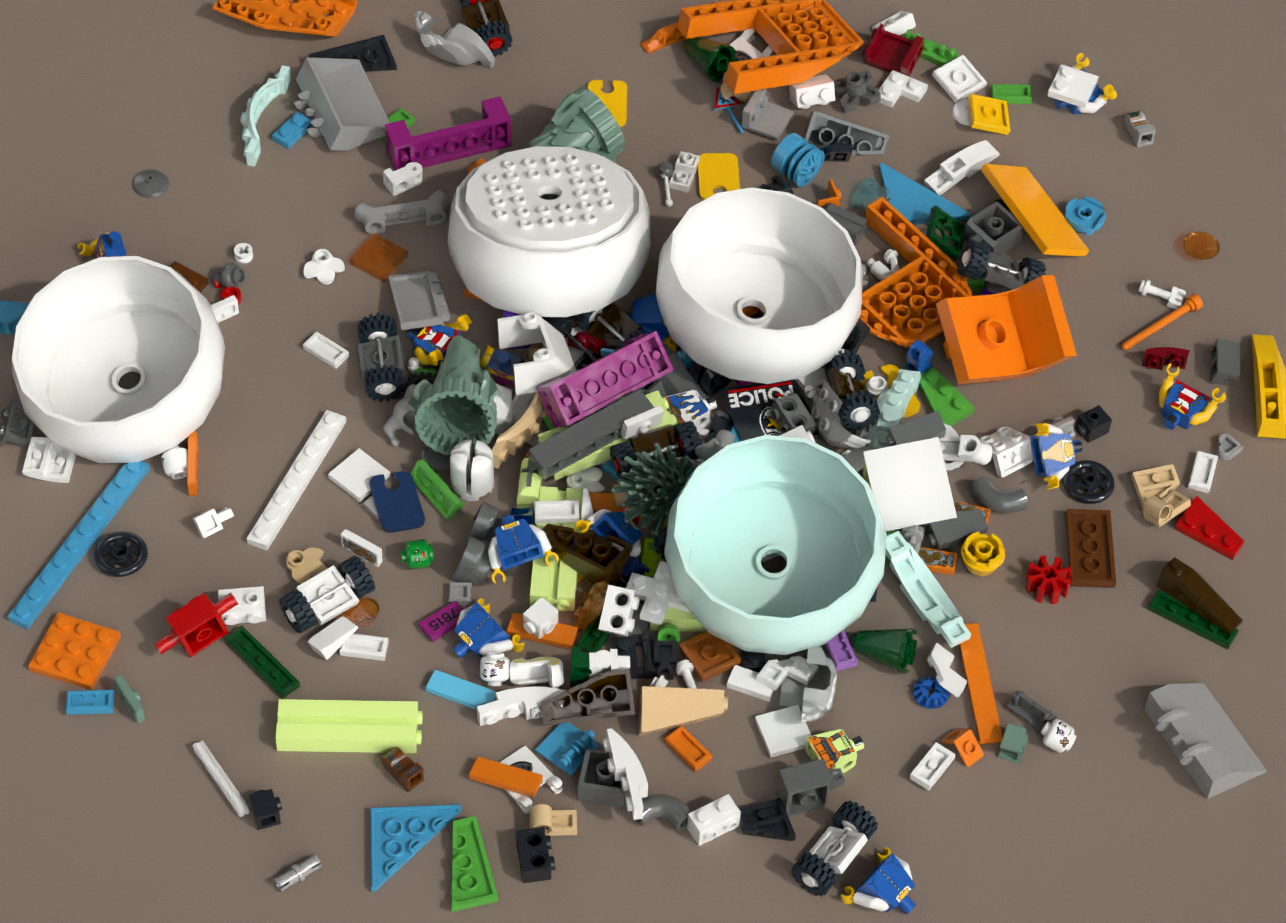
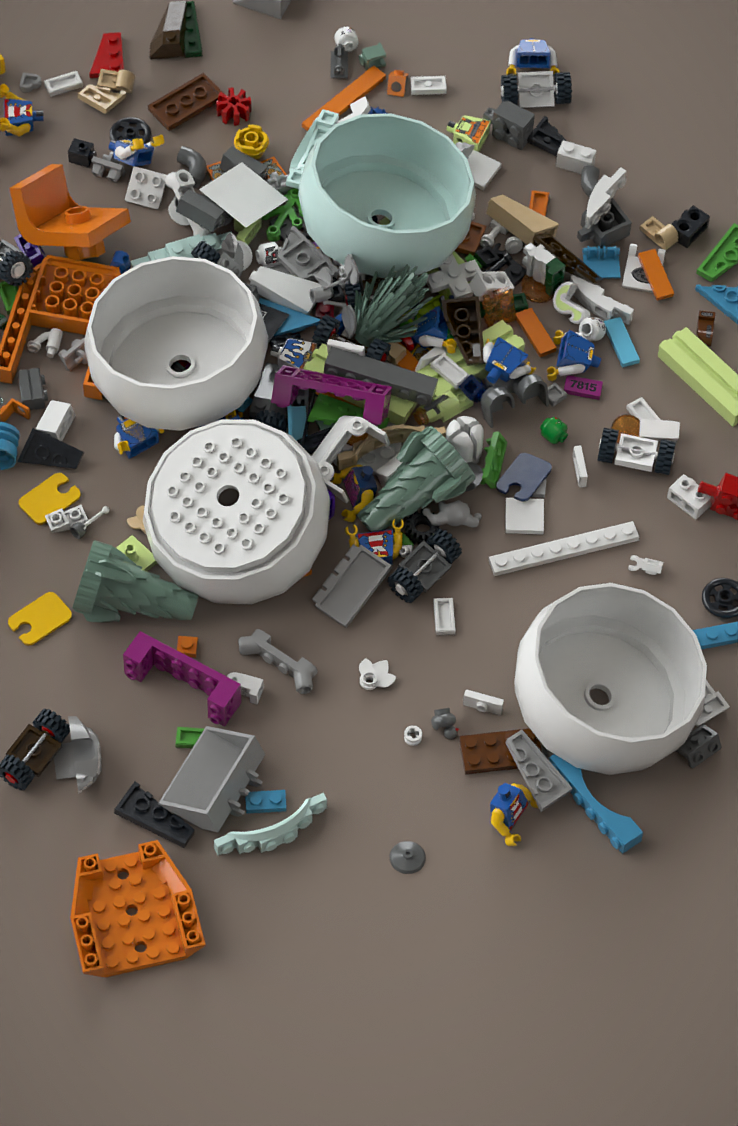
camera: 130 degrees left, 5 degrees up
red tile [220,287,242,305] -> none
dark green tile [224,626,300,699] -> none
tan plate [286,547,327,584] -> none
clear orange plate [350,233,408,282] -> none
white brick [523,598,558,639] -> none
bright green wing [918,367,975,427] -> none

